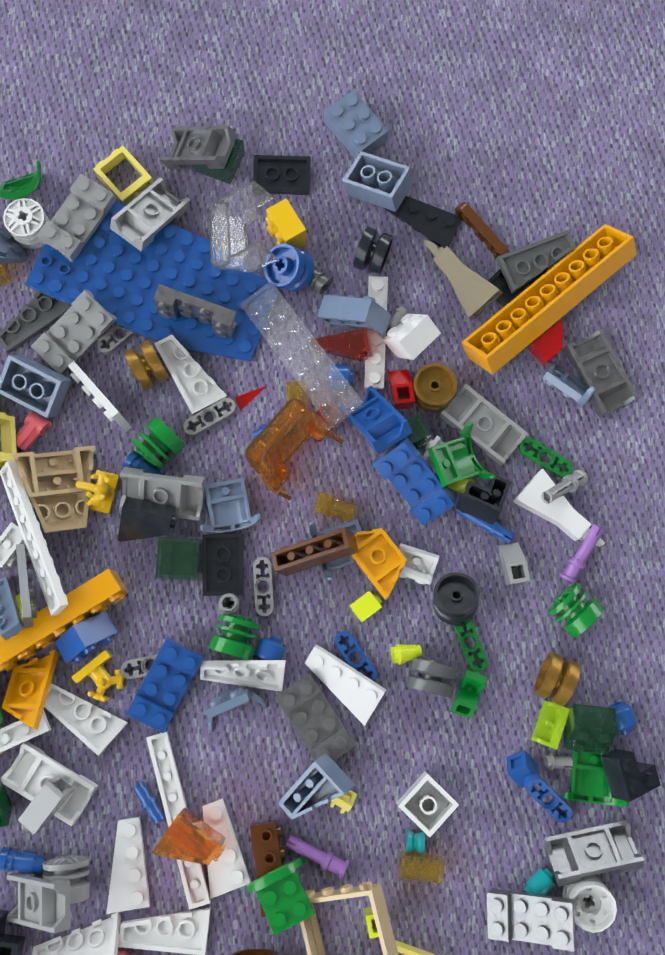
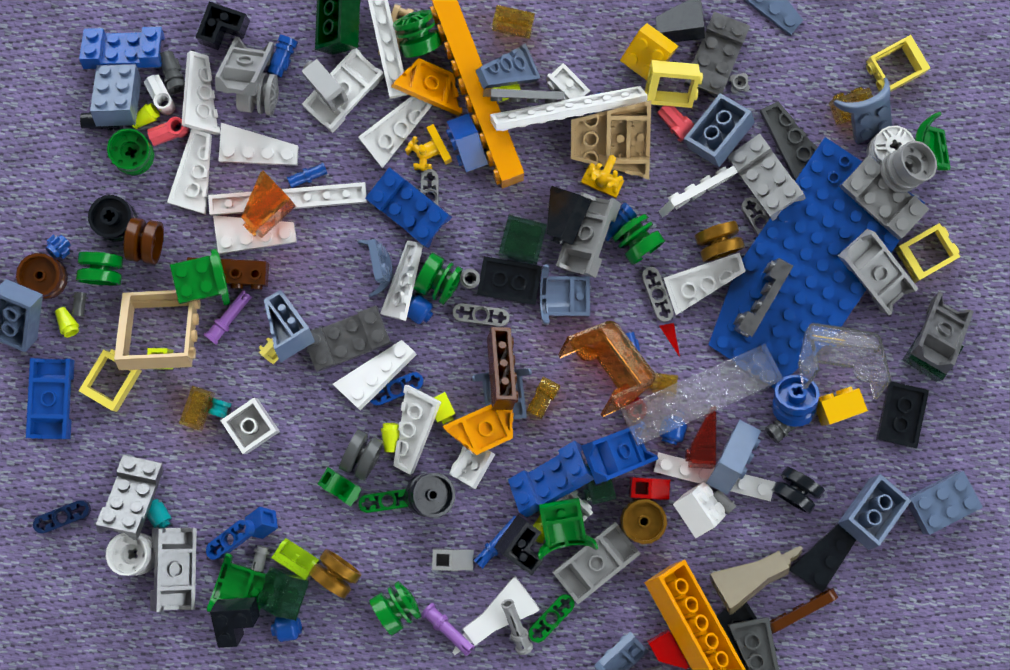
camera: 105 degrees right, 5 degrees up
none -> white wing [393,385,441,475]
none -> light grey wheel [881,141,937,193]

